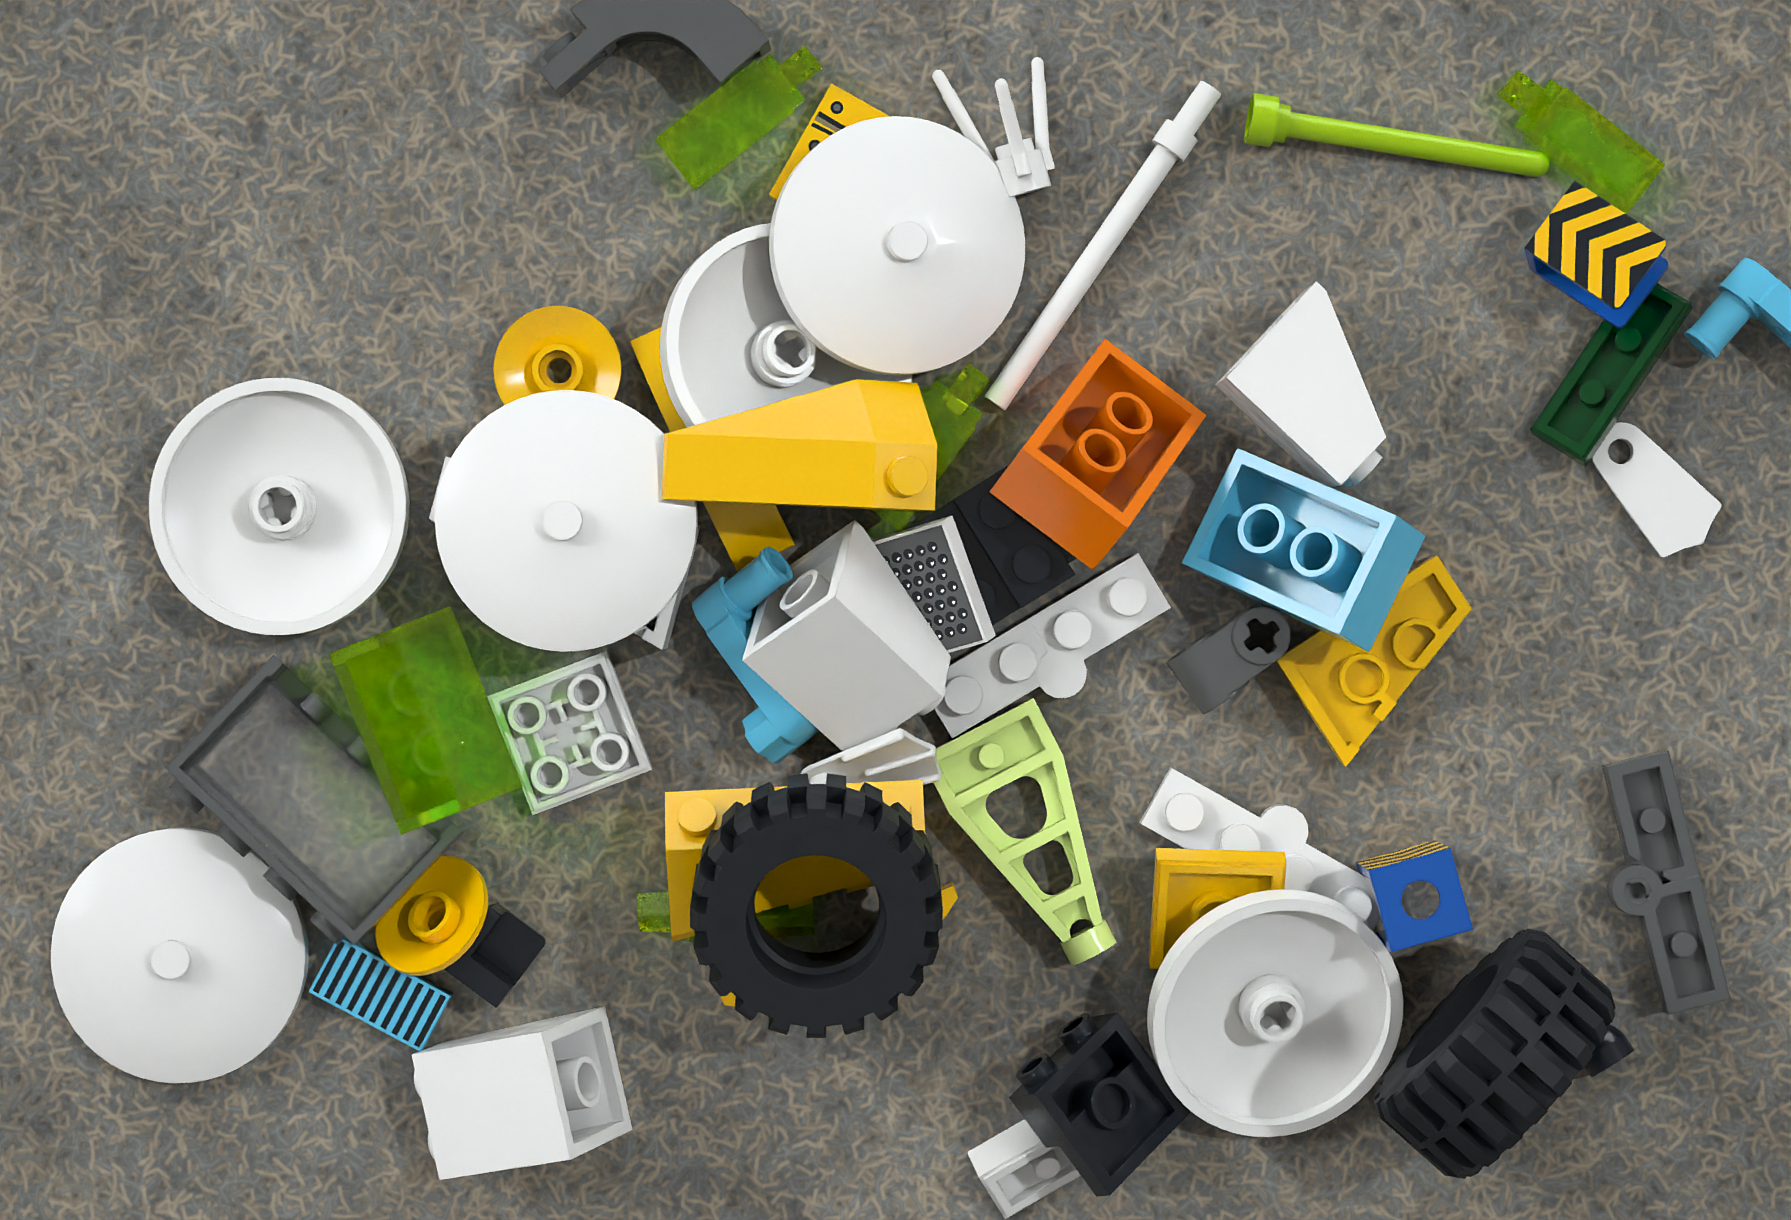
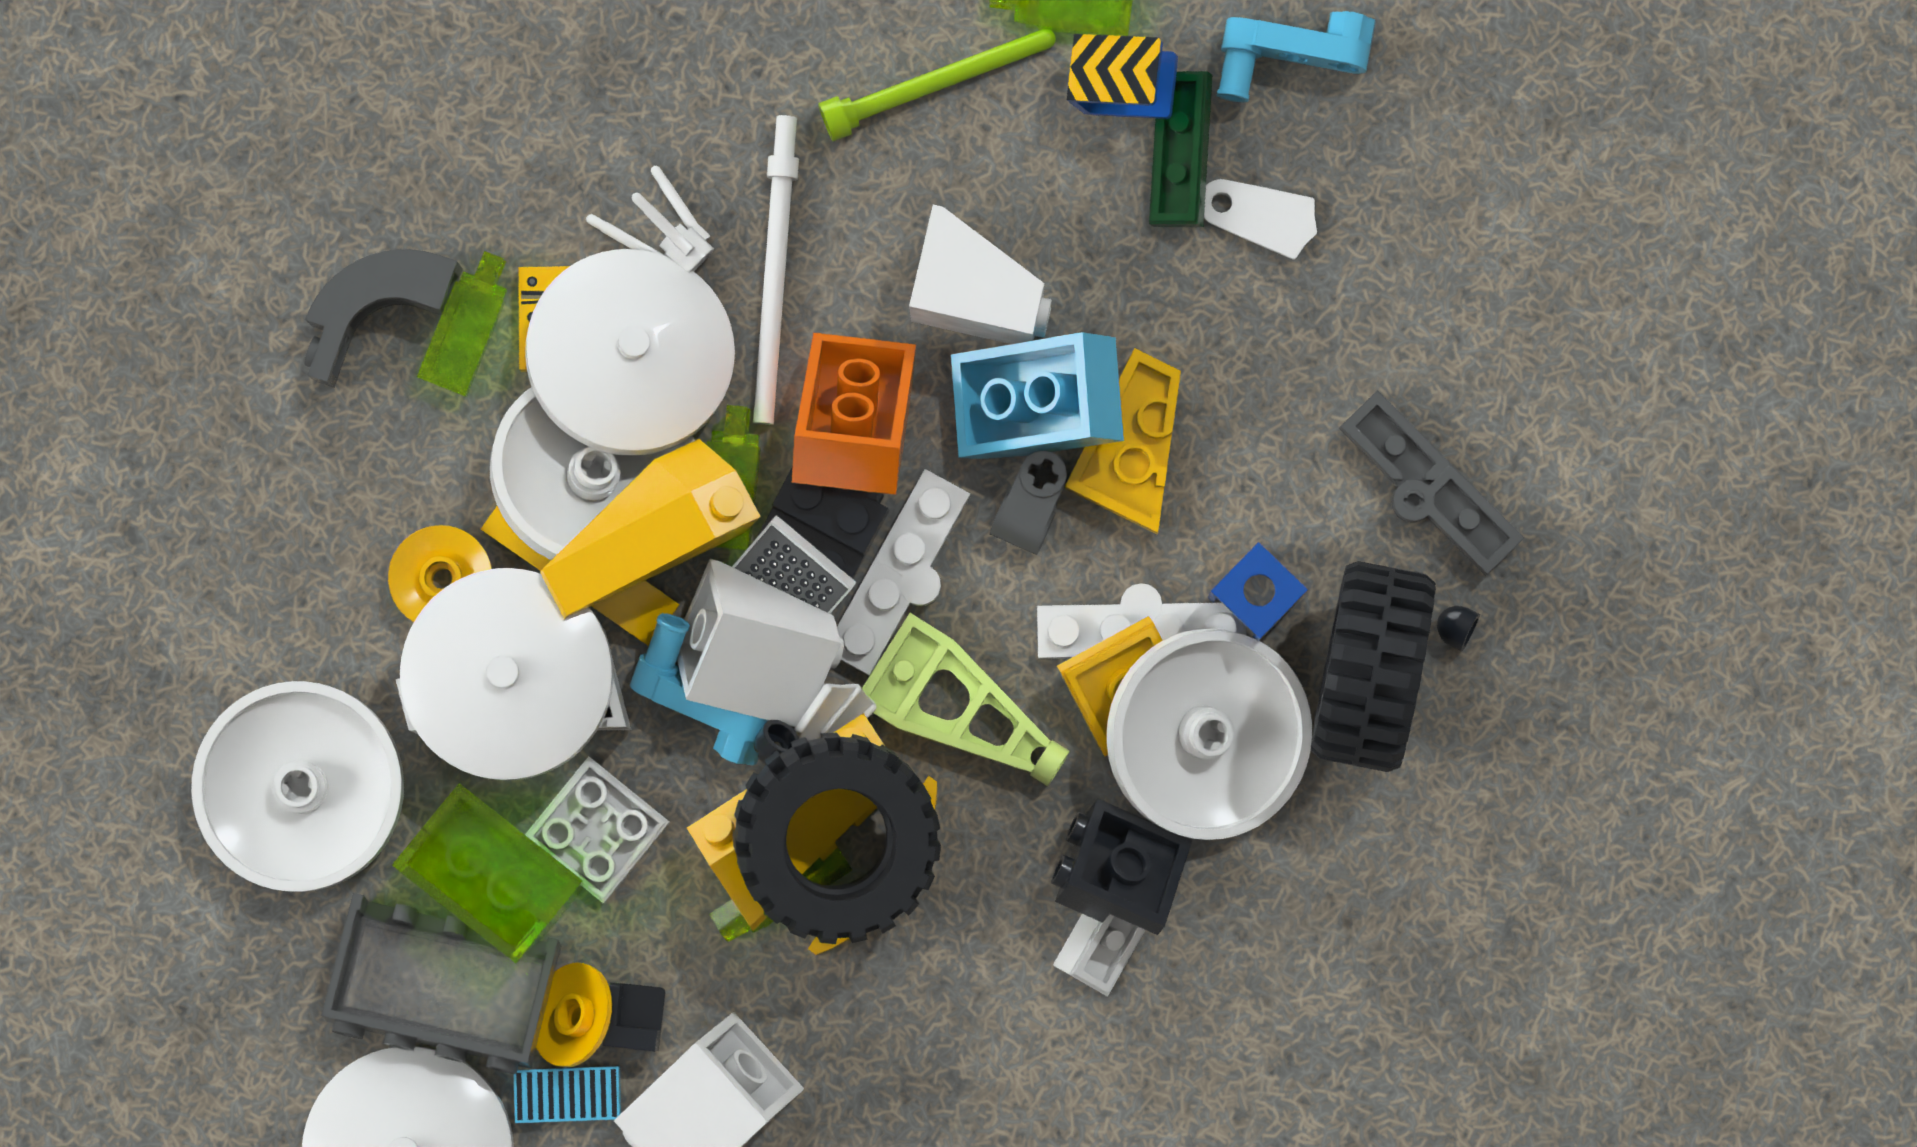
camera: 20 degrees left, 5 degrees down
none -> black hinge [754,720,800,765]

